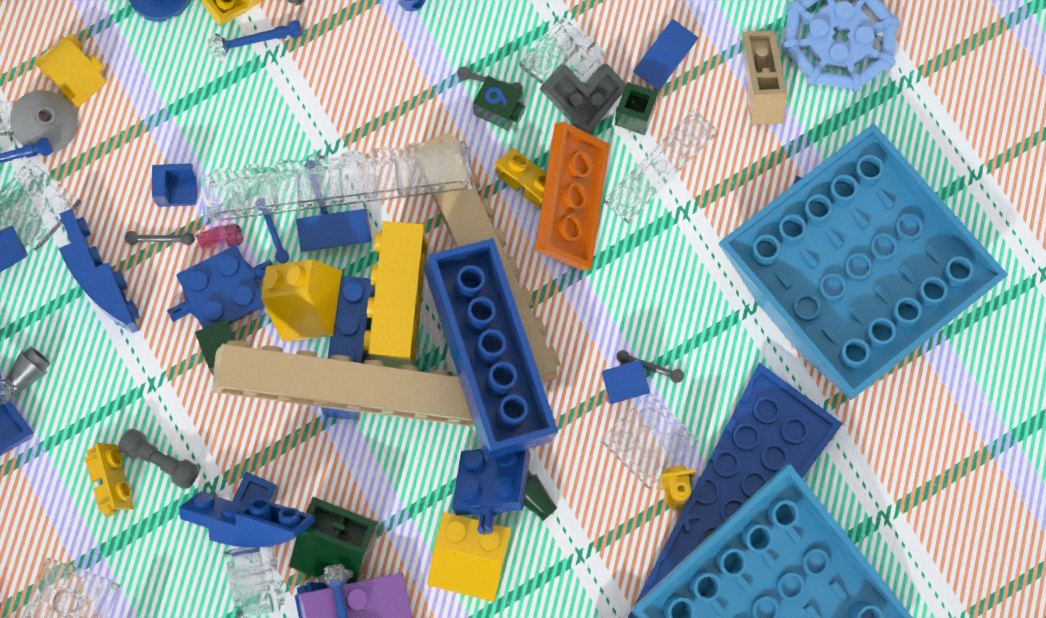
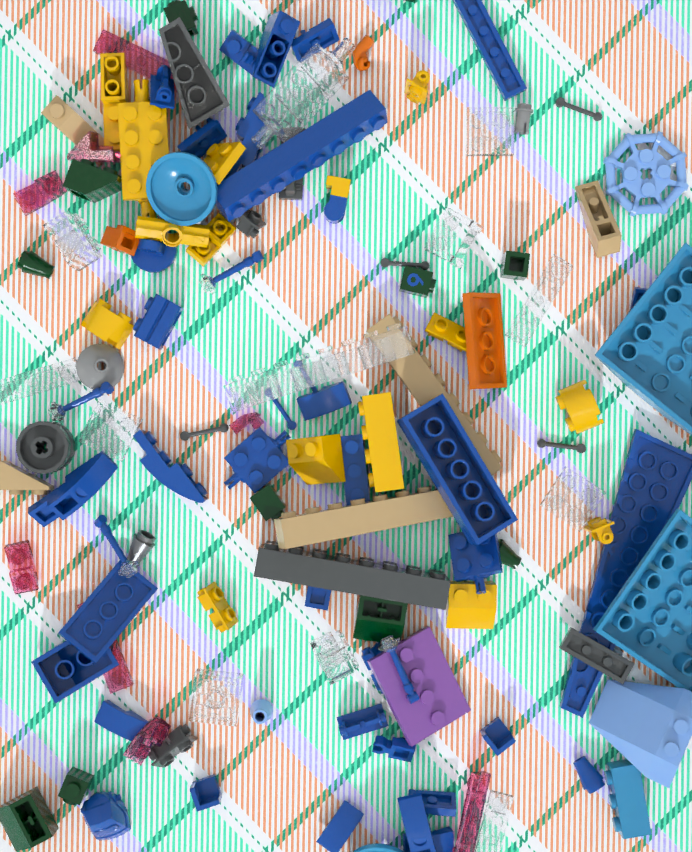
camera: 15 degrees left, 15 degrees up
dark grey piece [118,428,199,490] -> none
blue panel [152,163,197,207] -> none
blue slope [179,491,315,548] -> none
dark grey plate [539,64,626,134] -> none
blue panel [602,359,650,404] -> none
blue slope [633,19,699,91] -> none
none -> blue brick [133,294,183,350]
none -> dark grey brick [254,540,451,610]
none -> yellow brick [555,379,604,434]

